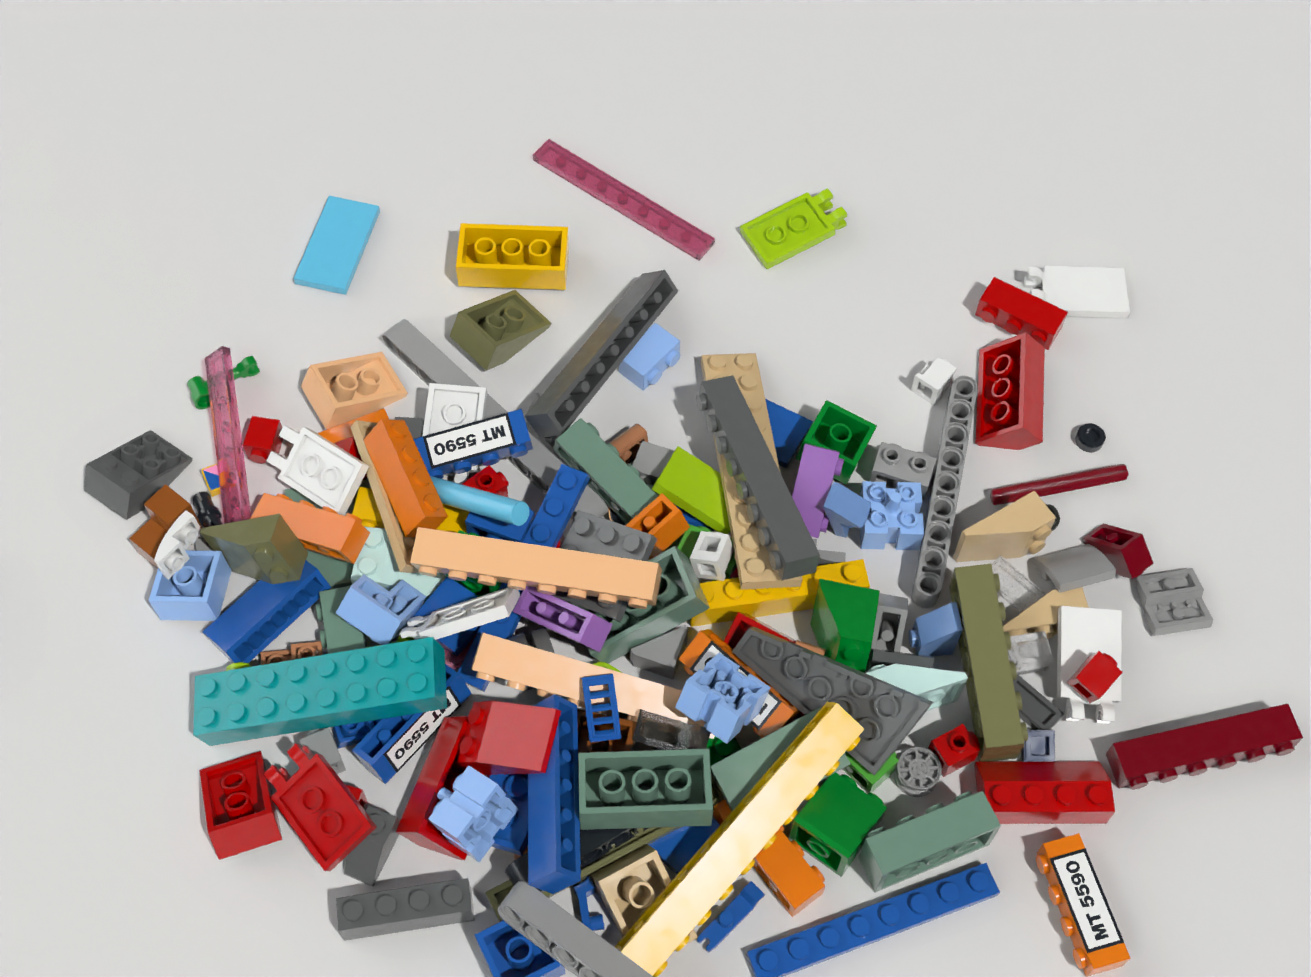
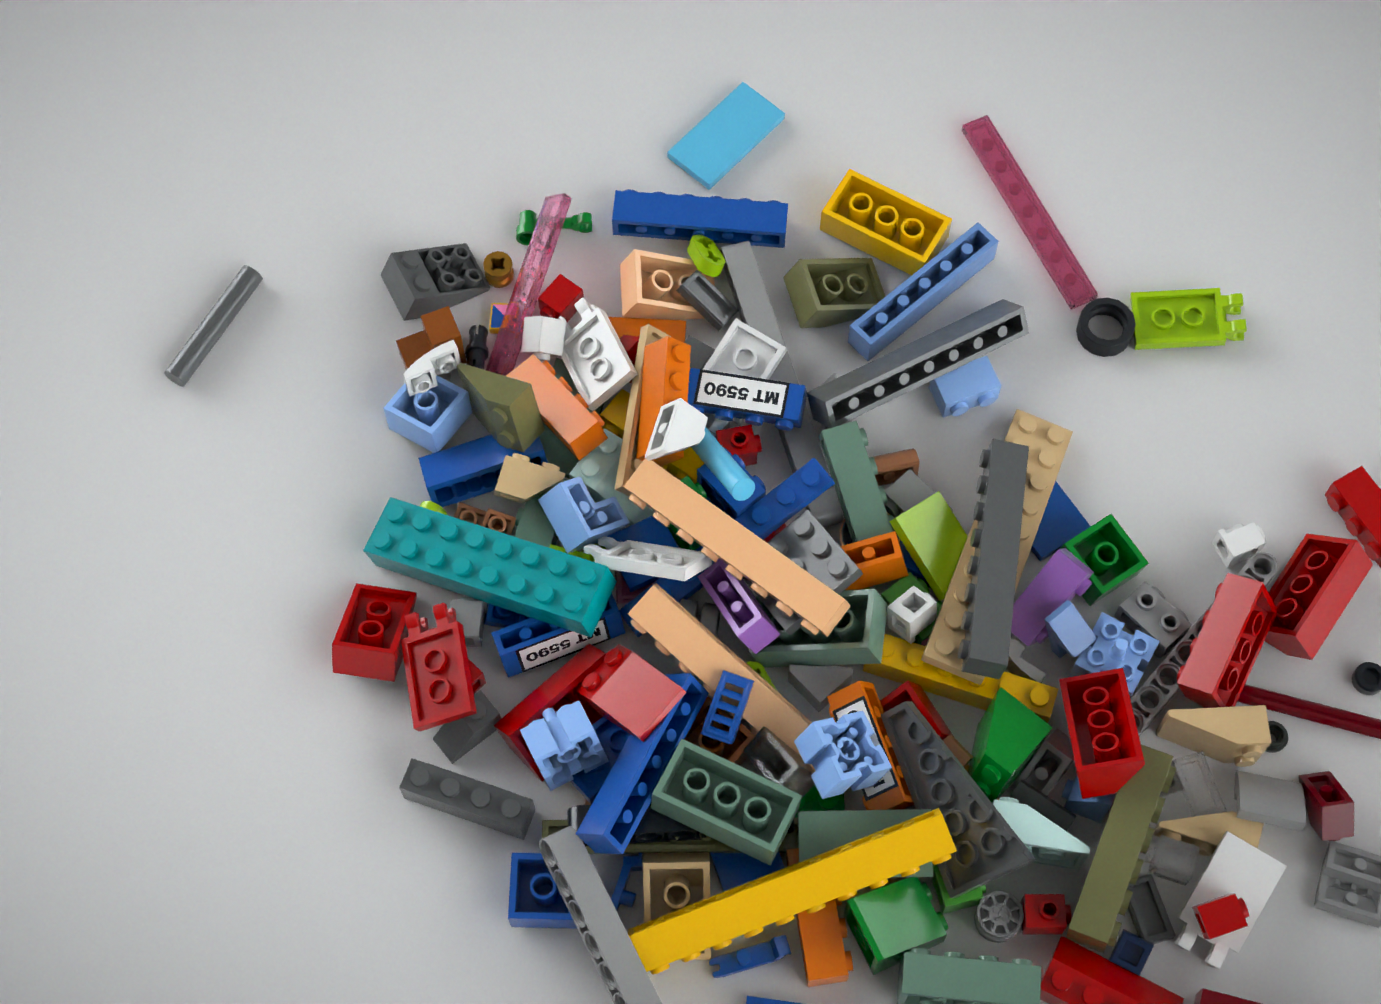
camera: 30 degrees right, 5 degrees up
none -> pearl gold wheel [483,251,514,288]
none -> tan slope [493,453,565,504]
none -> white brick [521,316,566,361]
none -> blue brick [612,189,788,248]
none -> white slope [644,398,708,461]
none -> dark grey tile [676,270,739,331]
none -> lime beam [687,235,726,277]
none -> medium blue brick [848,222,999,361]
none -> red slope [1059,668,1145,799]
none -> black tyre [1076,298,1136,357]
none -> slope [1177,573,1278,708]

